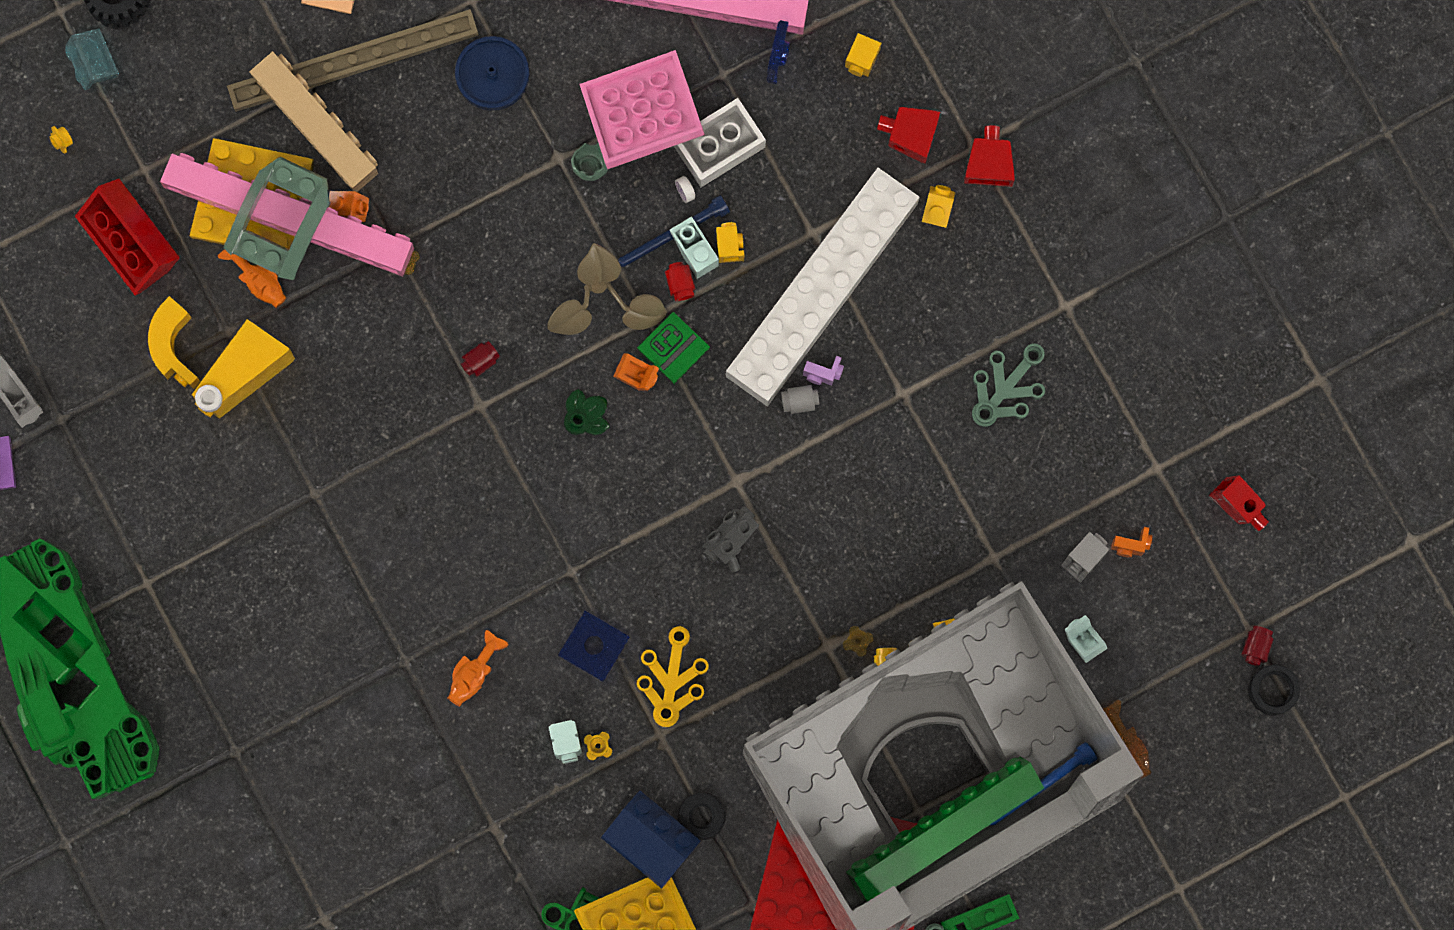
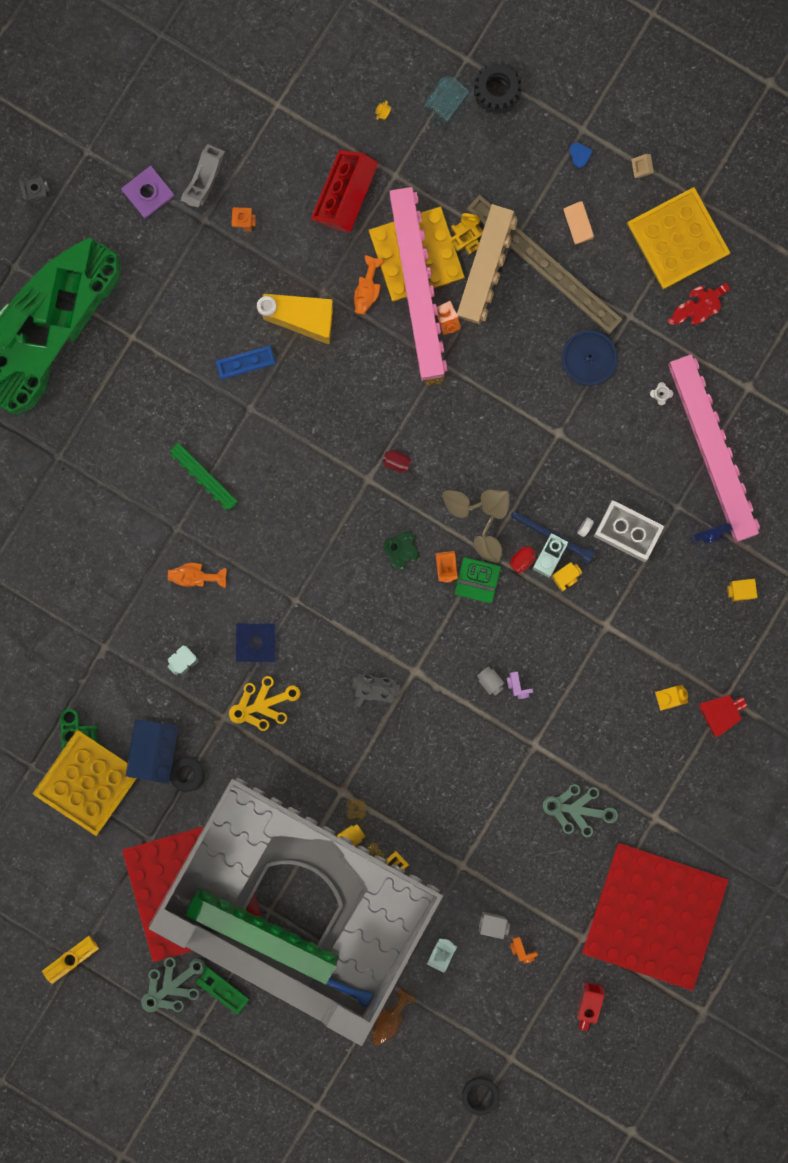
camera: 60 degrees right, 5 degrees up
yellow arch [148,296,201,389] -> none
sand green wedge [223,157,331,280] -> none
sand green hair [571,142,608,181] -> none
bright pink plate [580,50,705,169] -> none
yellow plate [584,732,612,760] -> none
white brick [726,168,920,407] -> none
red torso [877,107,940,164] -> none
dark red brick [1241,626,1274,666] -> none
none -> green piece [170,443,238,511]
none -> blue tile [216,345,276,380]
none -> orange bracket [232,207,256,232]
none -> yellow piece [450,213,483,255]
none -> red plate [582,843,729,991]
none -> white plate [650,382,673,405]

